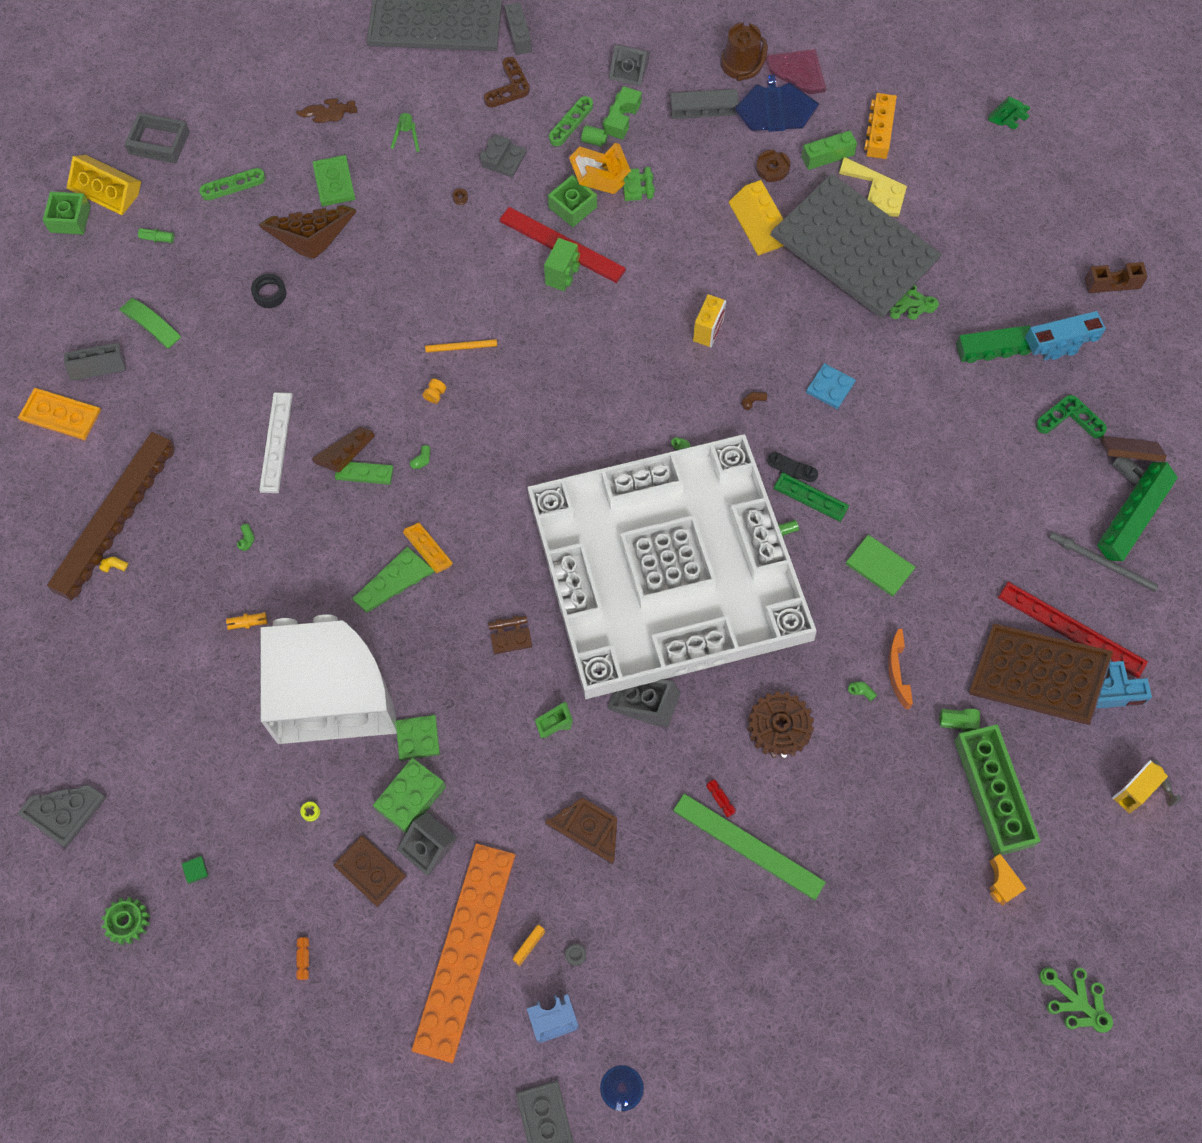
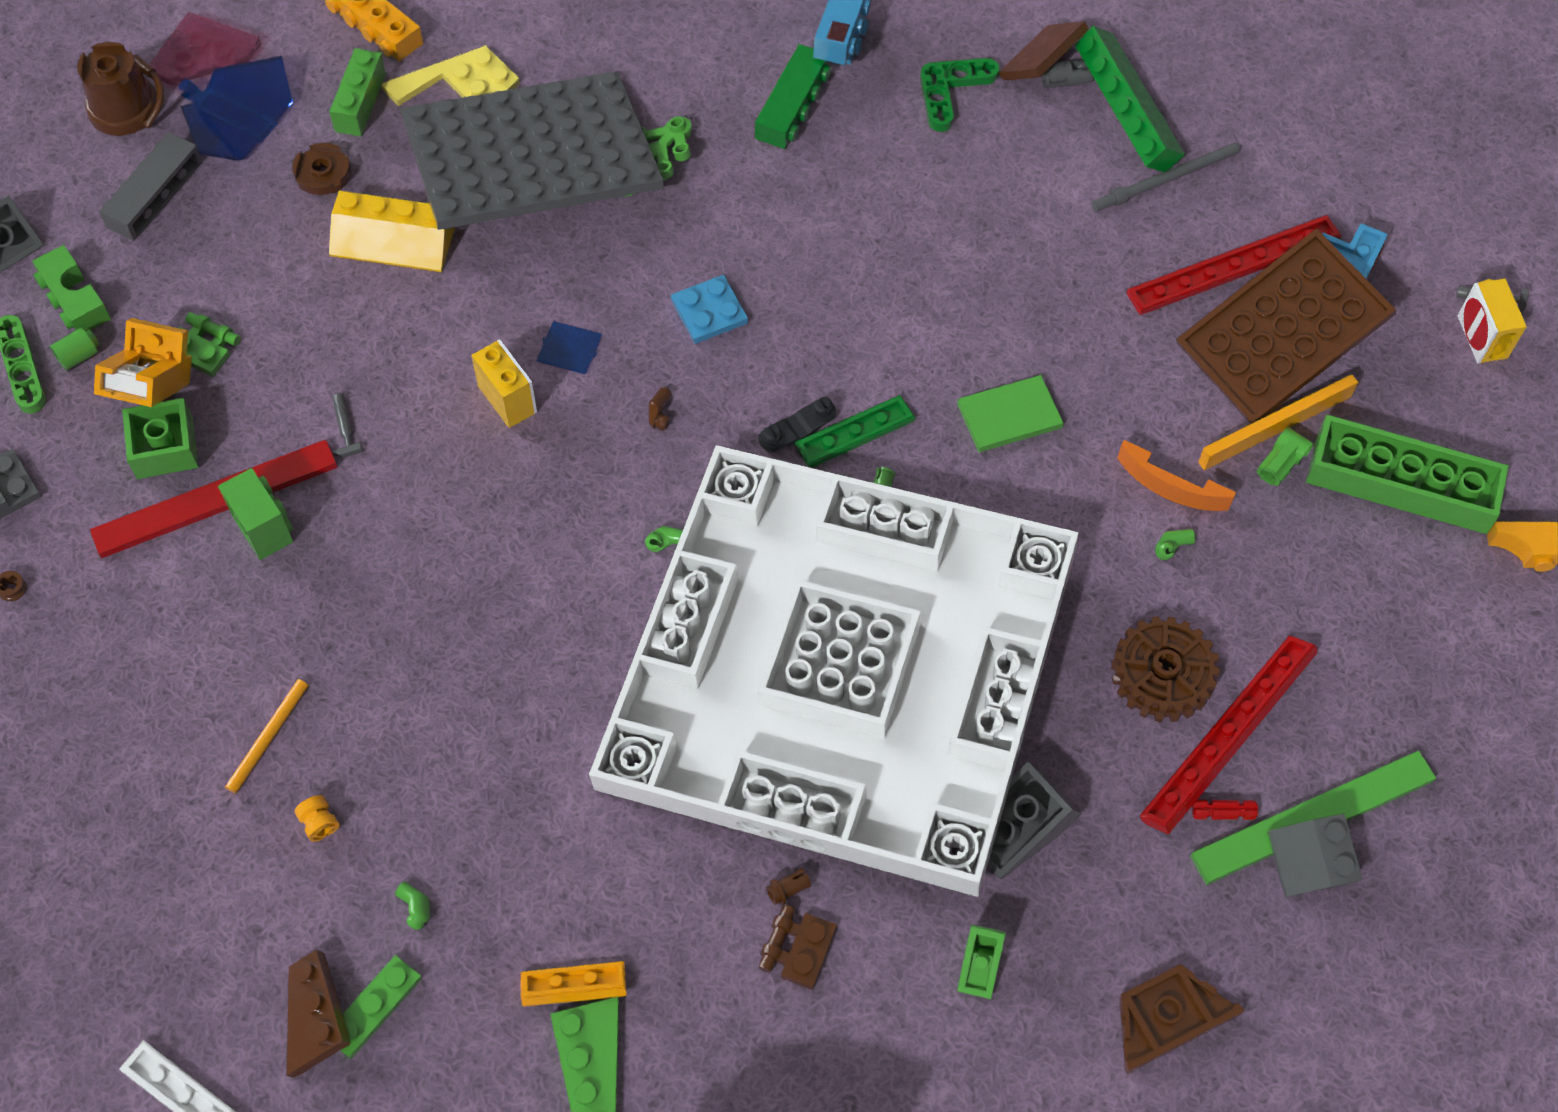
camera: 60 degrees left, 5 degrees down
none -> dark grey piece [332,393,363,458]
none -> clear blue piece [537,321,602,375]
none -> reddish brown pin [766,868,811,905]
none -> red tile [1139,635,1318,835]
none -> light orange tile [1198,375,1358,471]
none -> dark grey slope [1268,813,1363,898]

